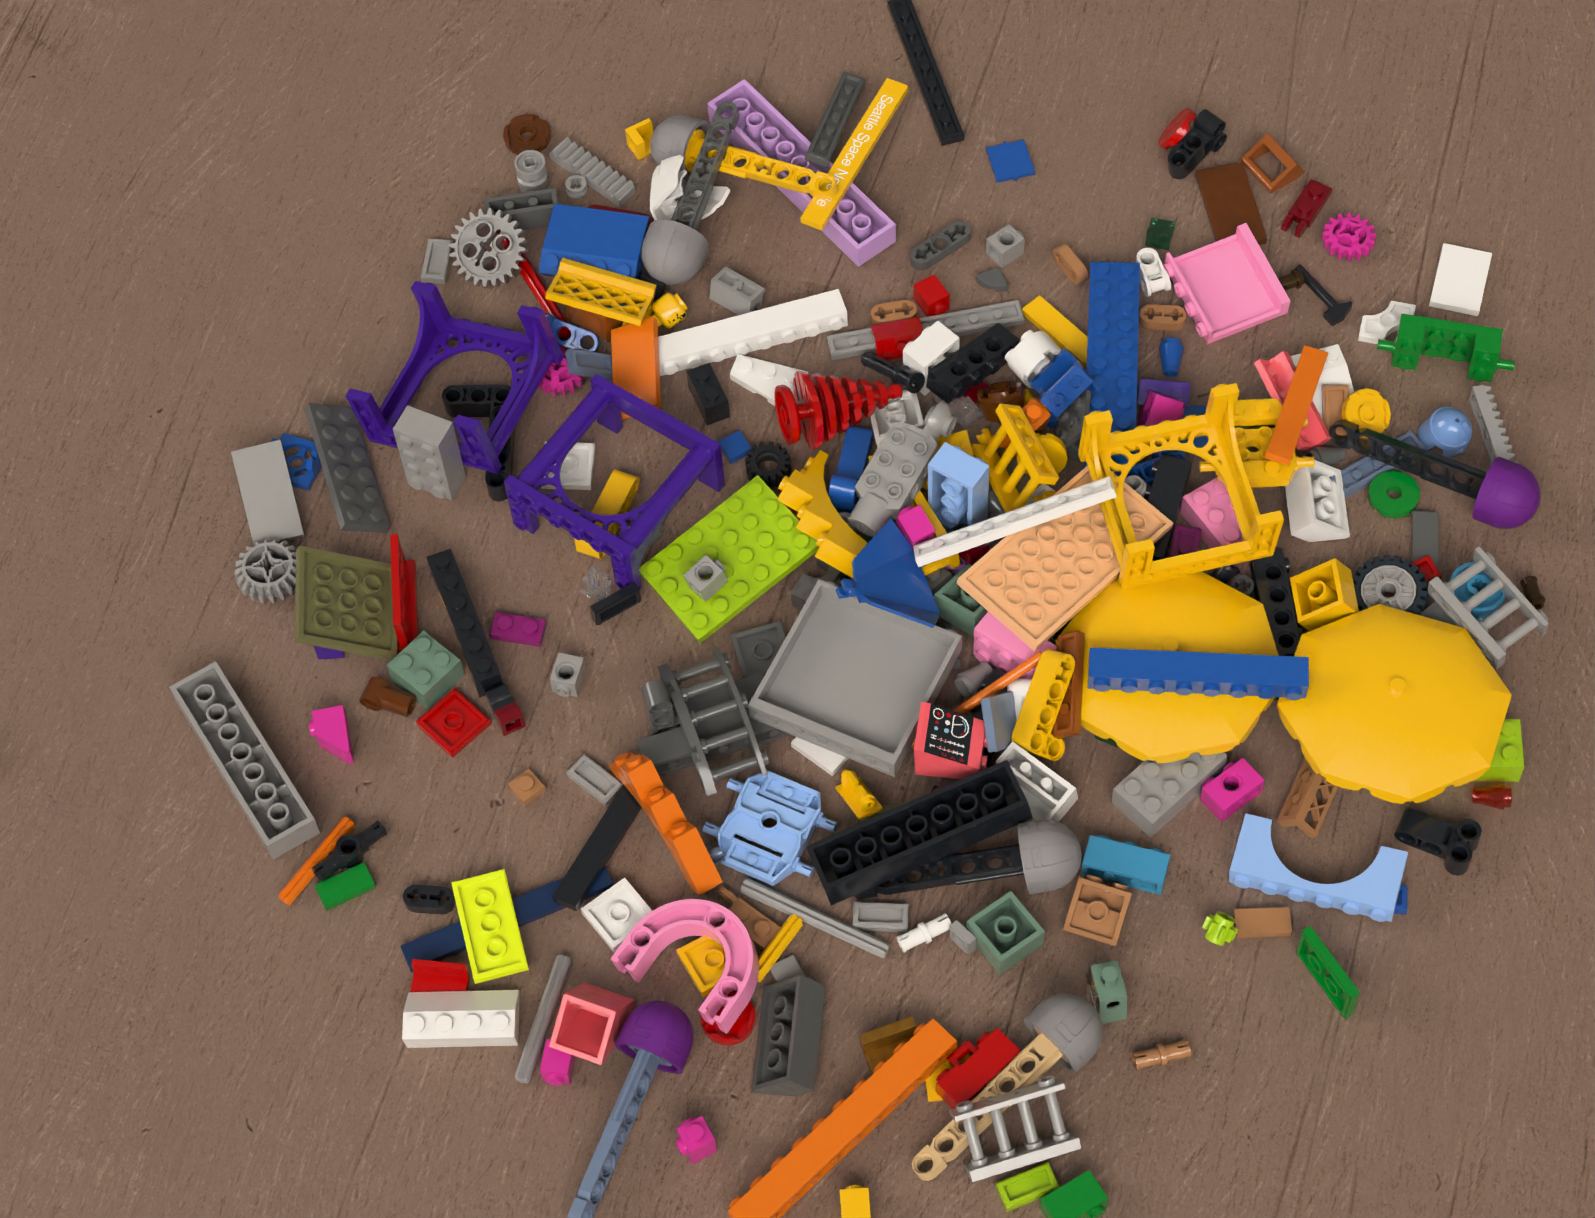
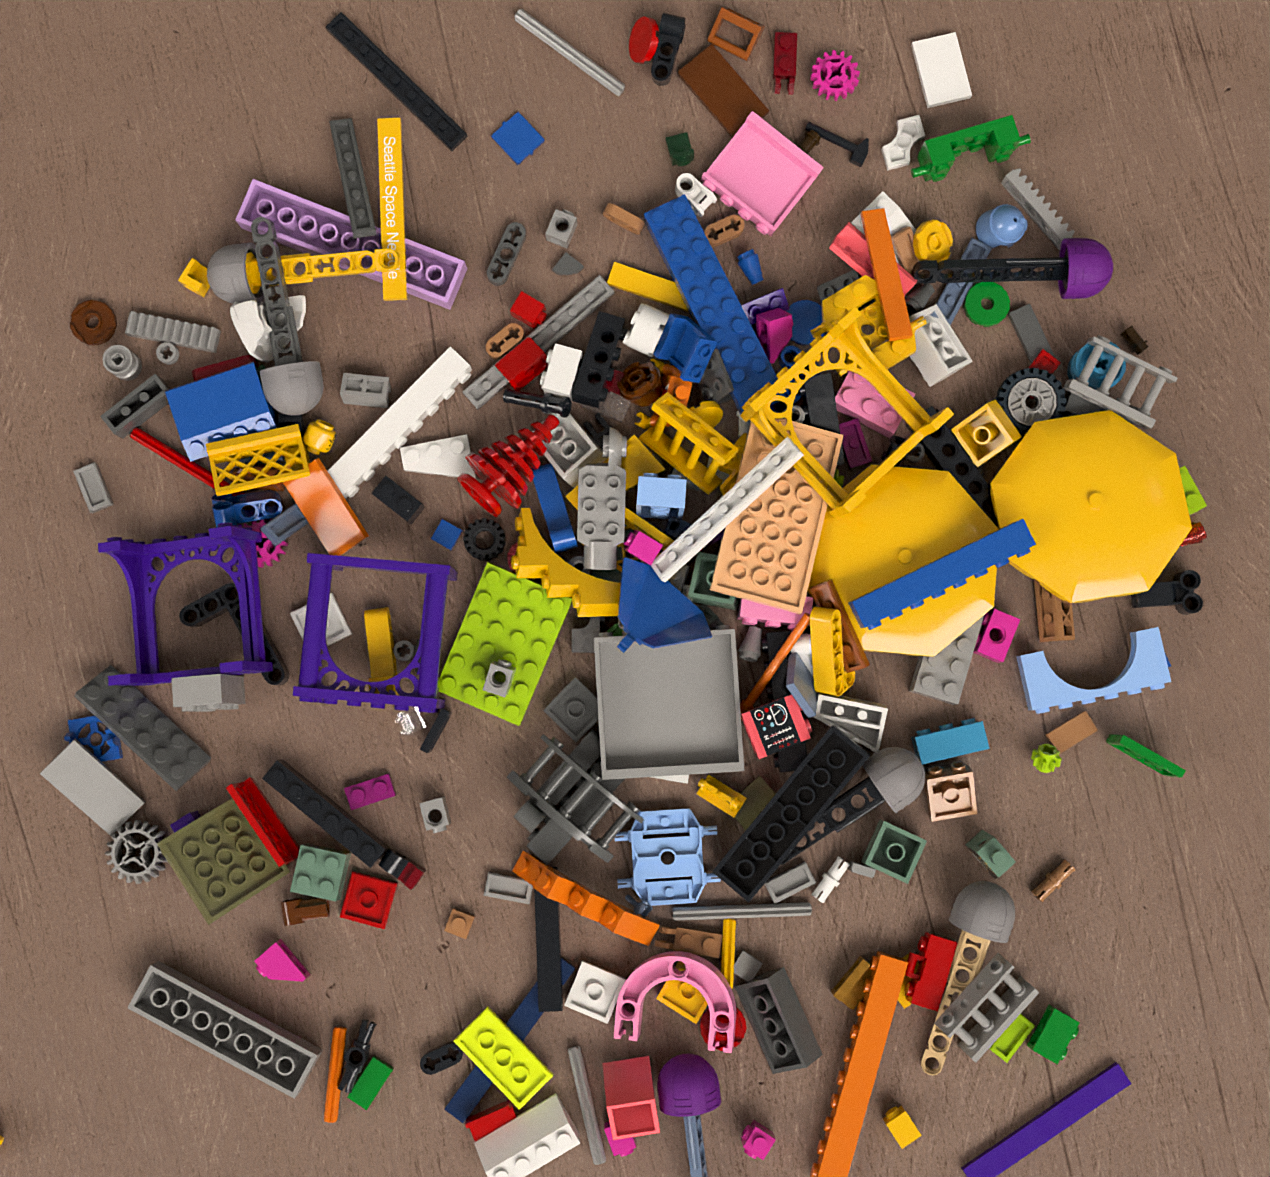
camera: 35 degrees left, 25 degrees up
light grey gear [449,208,528,288] -> none
none -> light grey axle [514,9,625,96]

